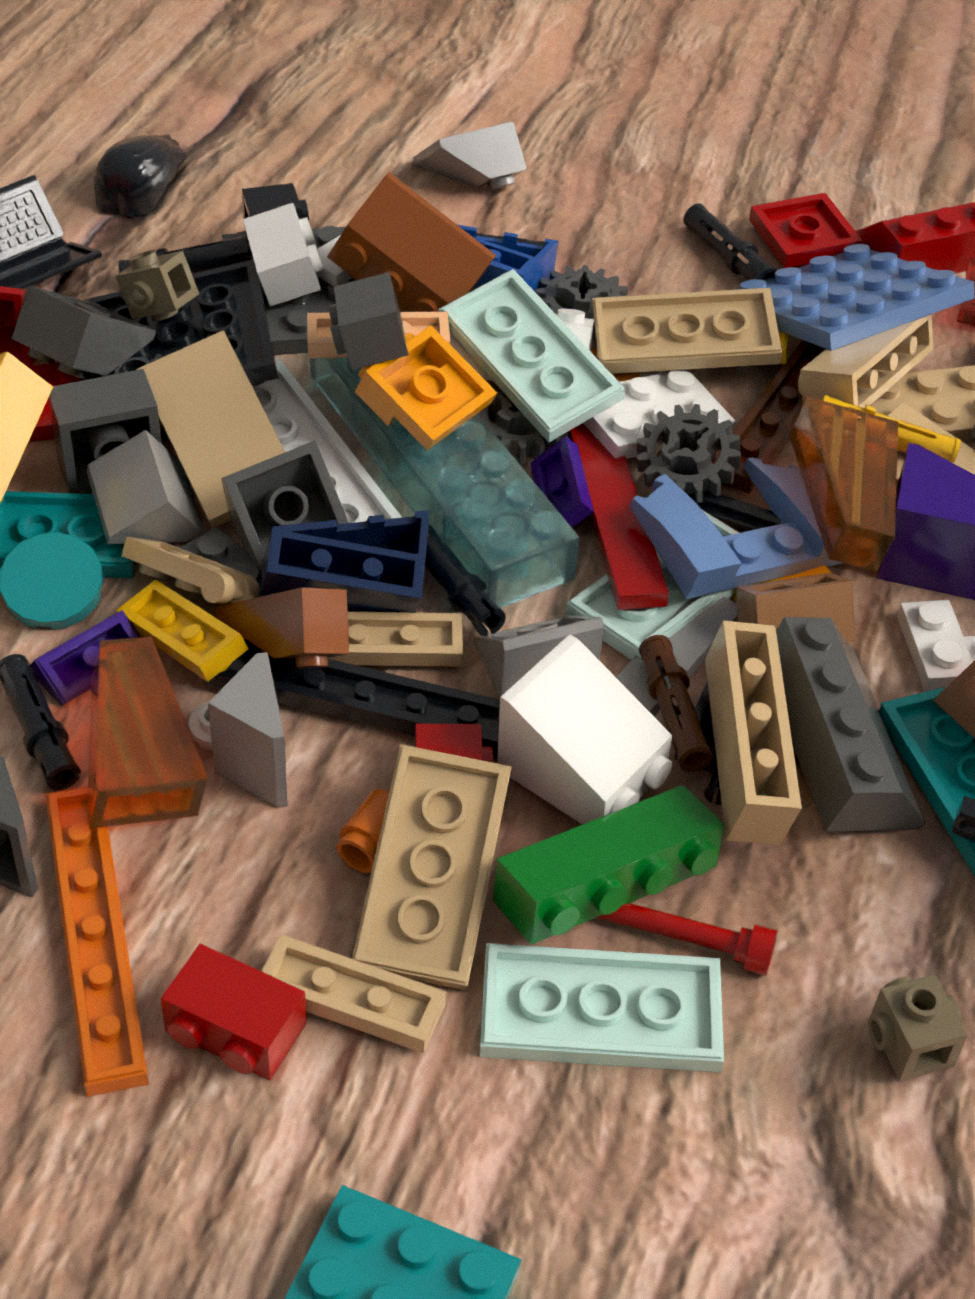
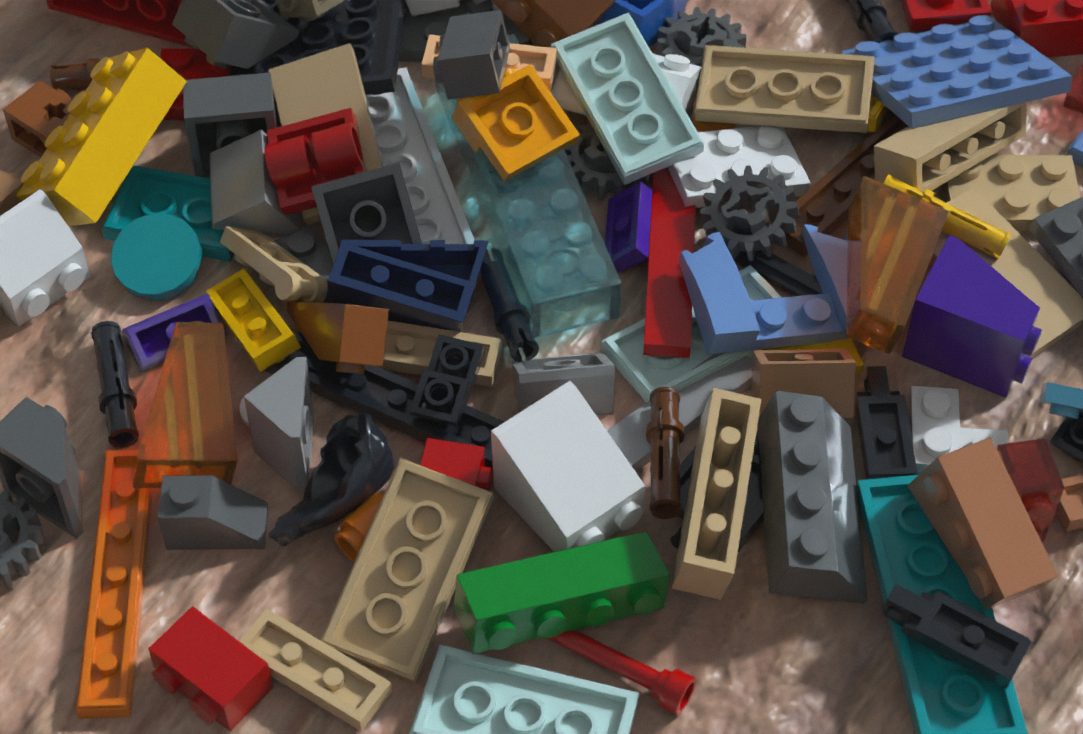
camera: 15 degrees right, 5 degrees up
none -> dark grey slope [158,476,268,550]
none -> red plate [264,108,366,215]
none -> black hair [268,413,394,546]
none -> black slope [410,334,485,426]
none -> black hinge [855,366,918,480]

